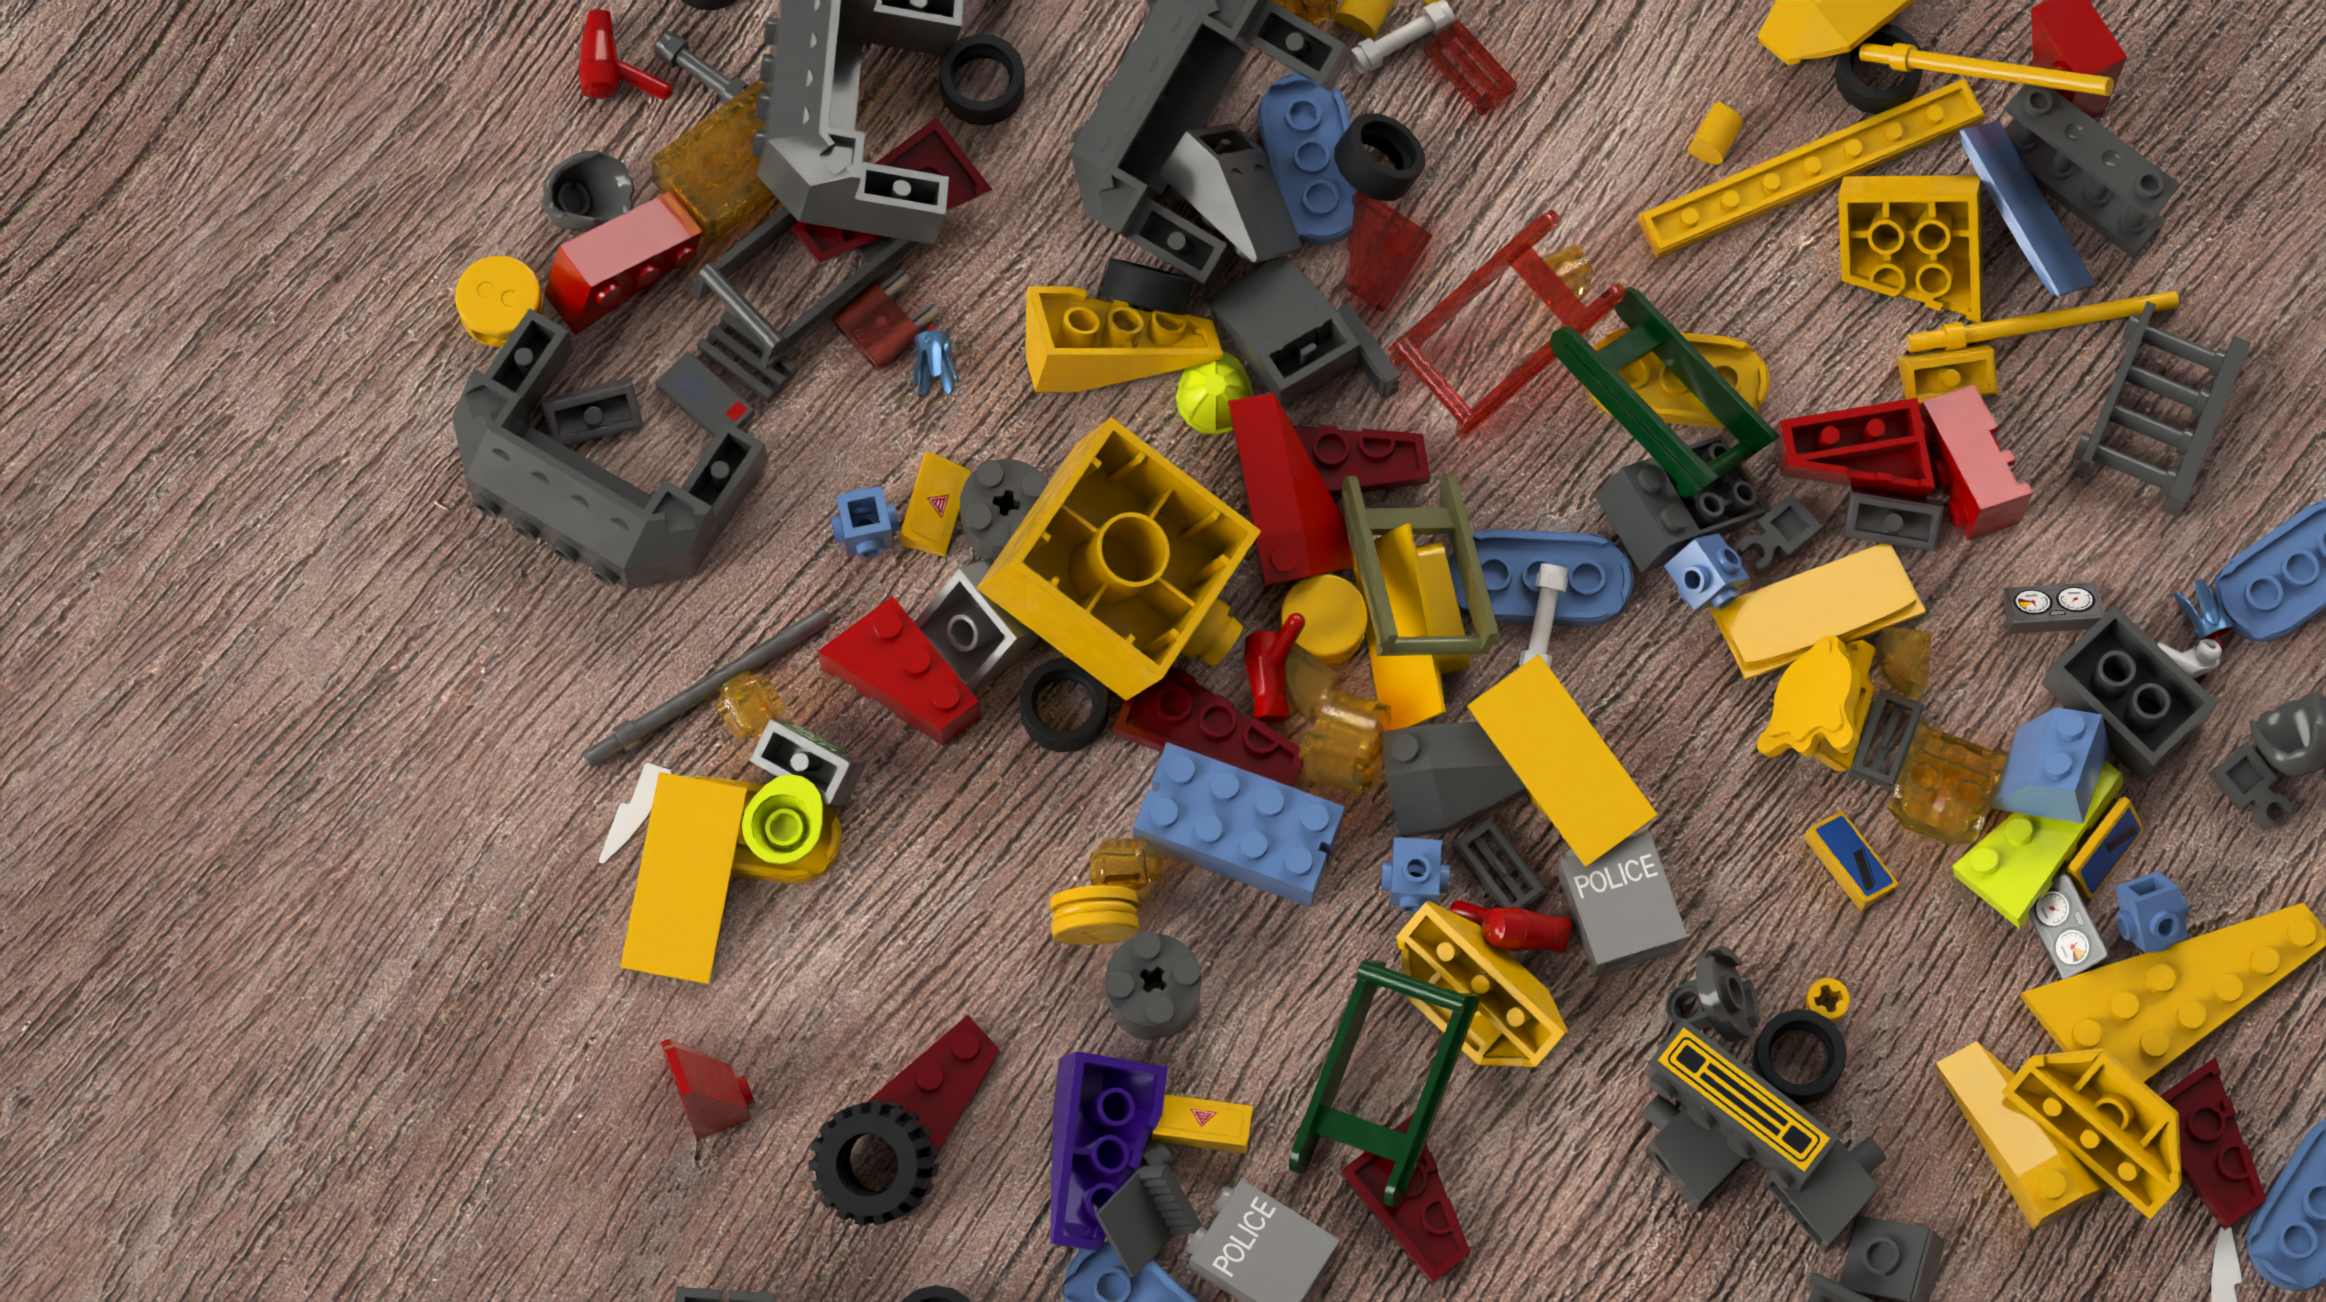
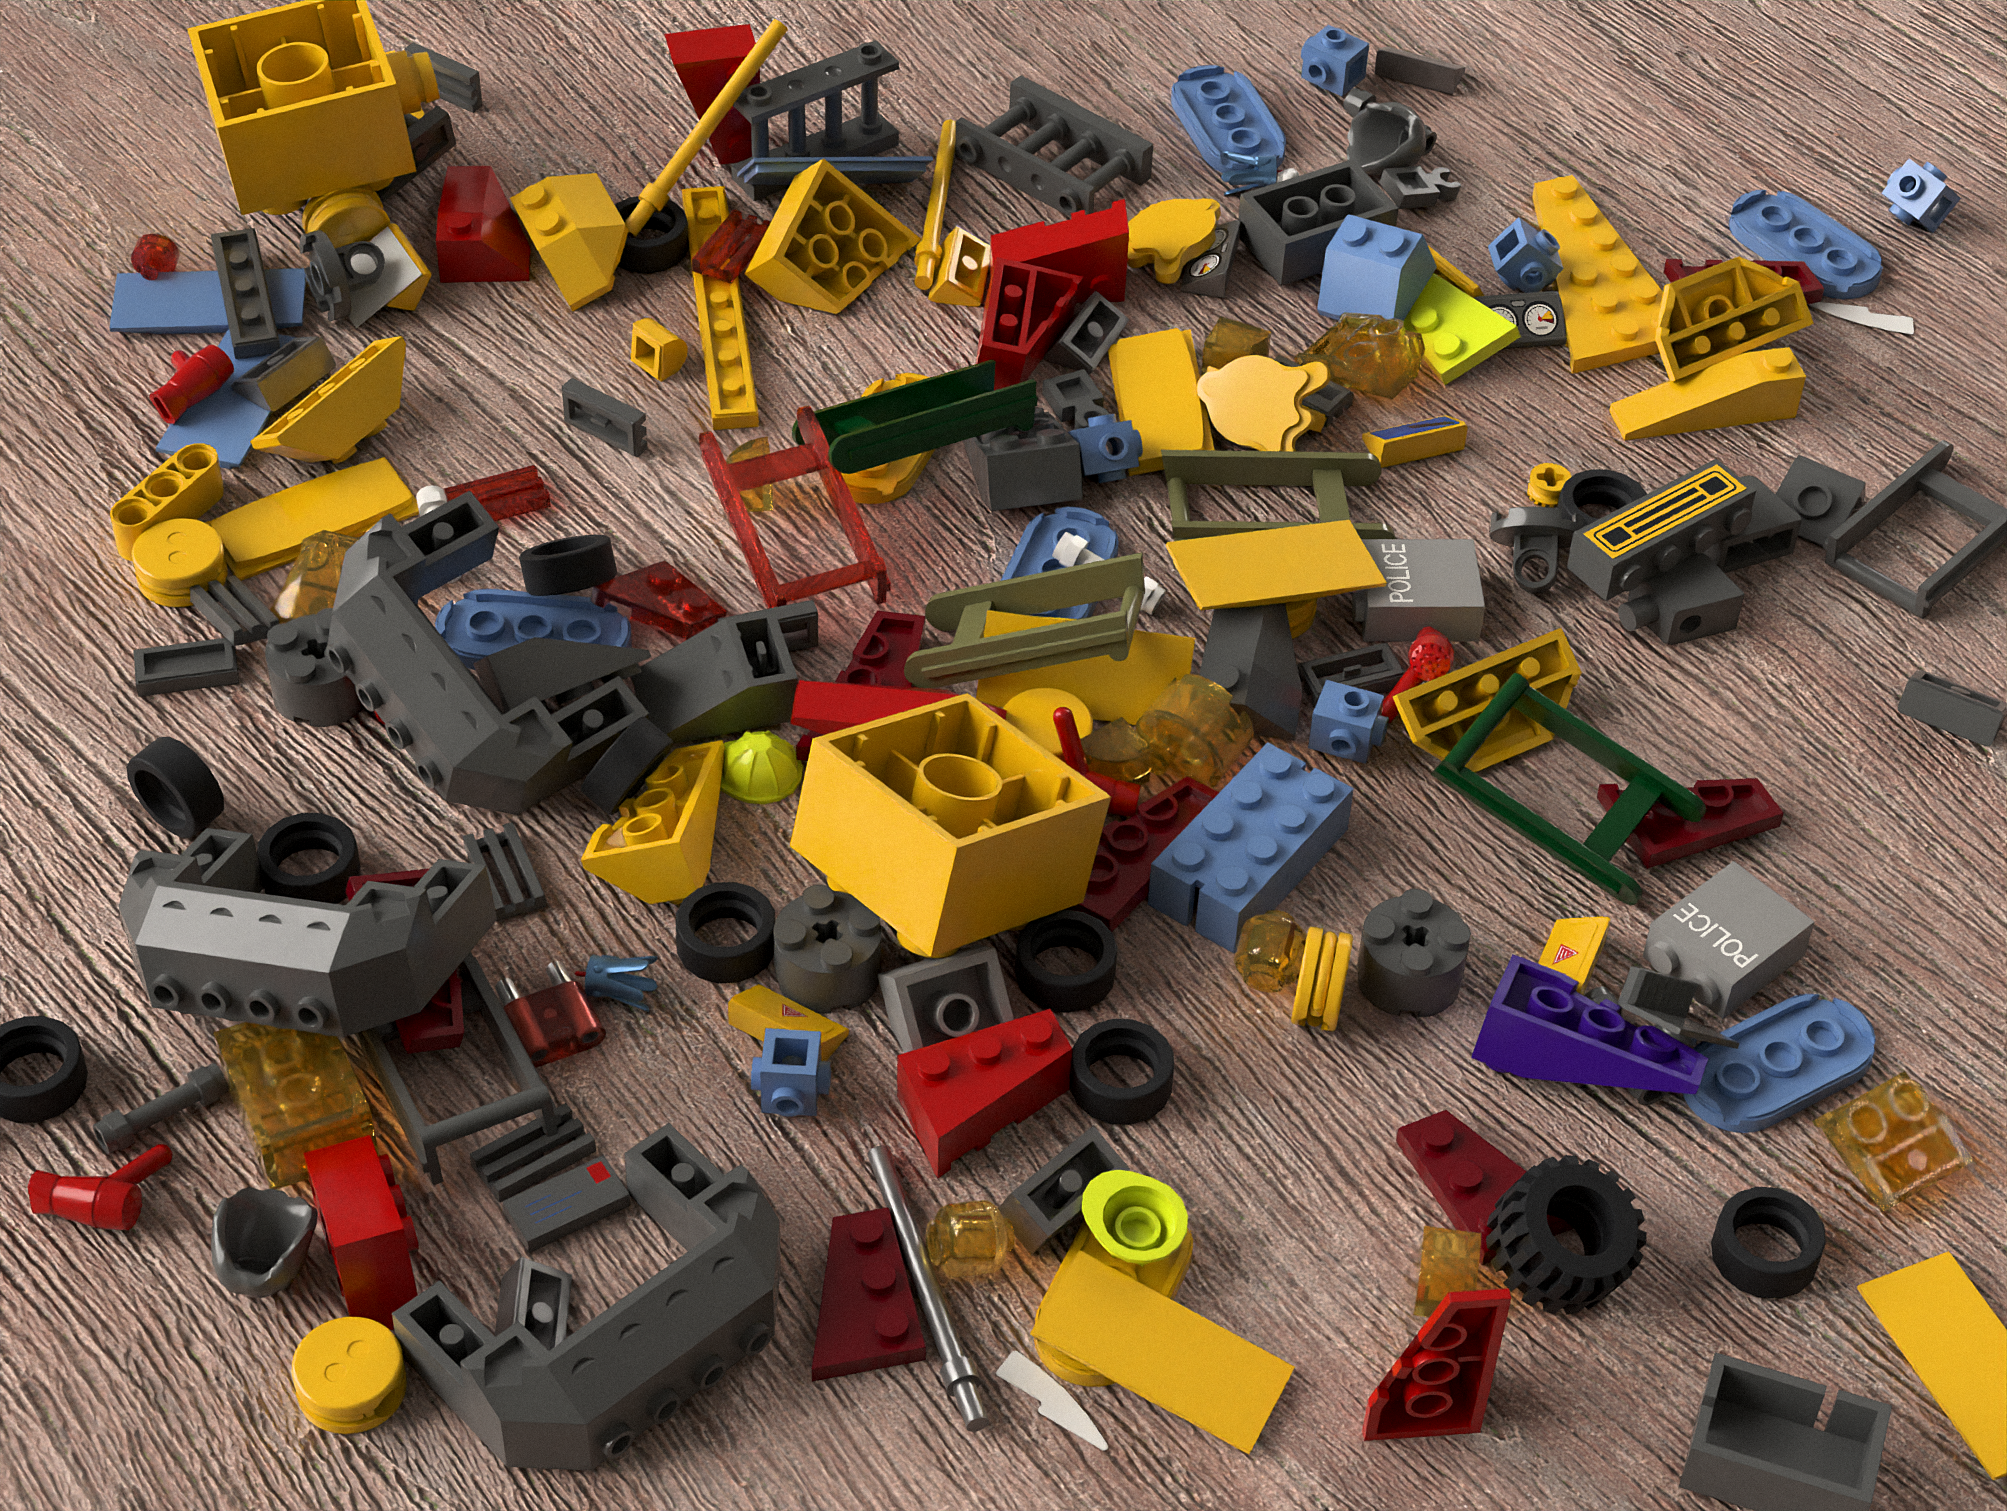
camera: 75 degrees left, 25 degrees down
none -> dark grey tile [463,822,546,922]
none -> dark grey tile [562,378,648,457]
none -> black tyre [676,882,776,983]
none -> clear red tile [692,209,771,284]
none -> dark red wing [811,1207,926,1382]
none -> black tyre [1070,1019,1174,1125]
none -> yellow tile [1127,198,1221,284]
none -> olive piece [1161,450,1396,541]
none -> clear yellow brick [1413,1226,1481,1317]

